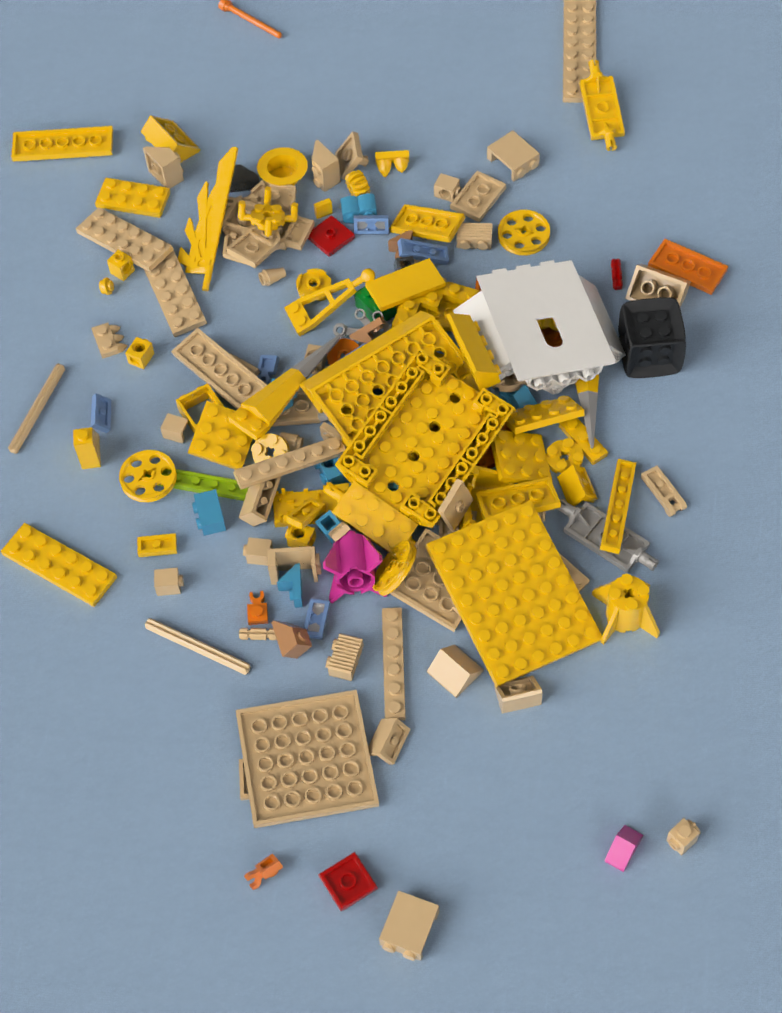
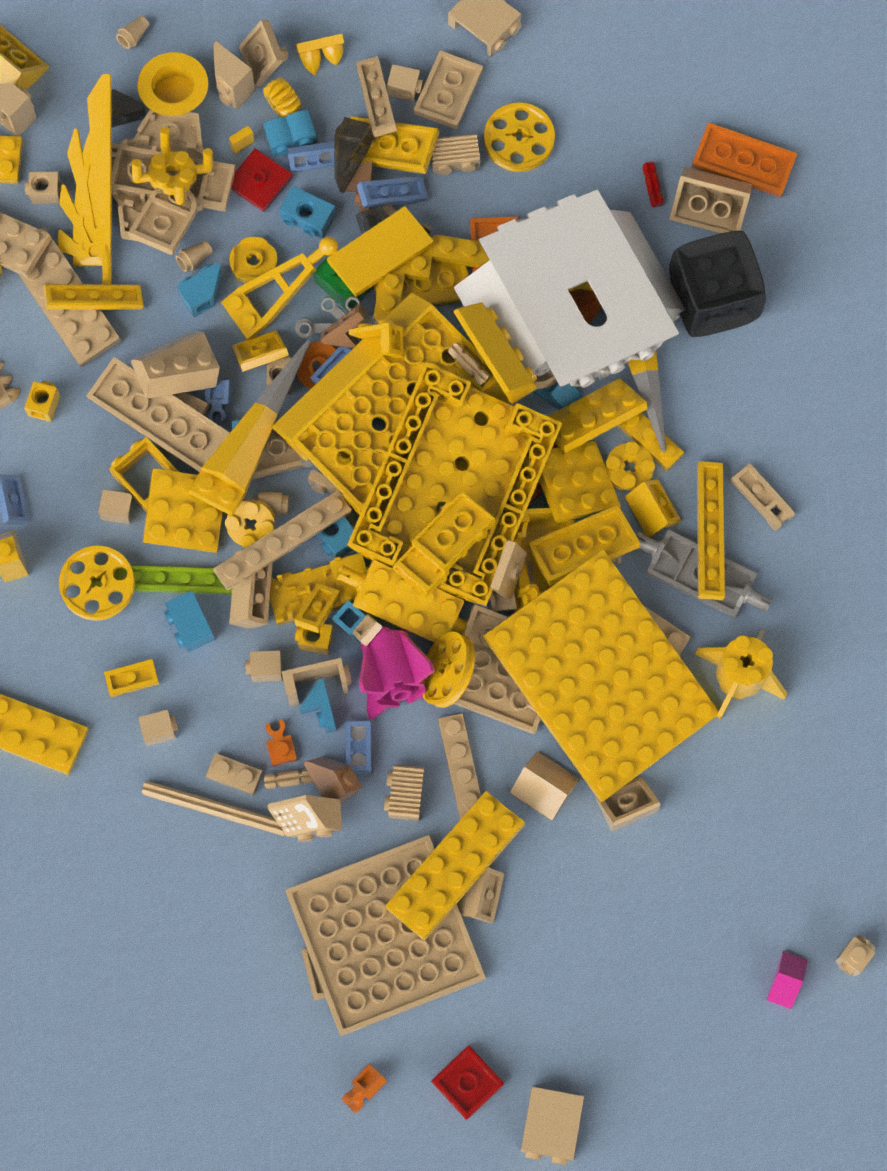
camera: 15 degrees left, 15 degrees up
none -> tan brick [25,172,61,204]
none -> yellow tile [44,284,143,310]
none -> tan cone [116,16,150,49]
none -> tan wedge [131,331,220,399]
none -> dark azure slope [177,262,222,318]
none -> tan piece [206,753,263,795]
none -> yellow tile [231,330,289,372]
none -> tan slope [268,795,342,842]
none -> dark azure brick [279,186,336,238]
none -> clear smoke slope [334,117,375,193]
none -> yellow bracket [349,320,403,358]
none -> tan plate [356,56,397,137]
none -> yellow plate [385,791,525,941]
none -> yellow piece [393,491,496,597]
none -> tan axle [448,342,490,385]

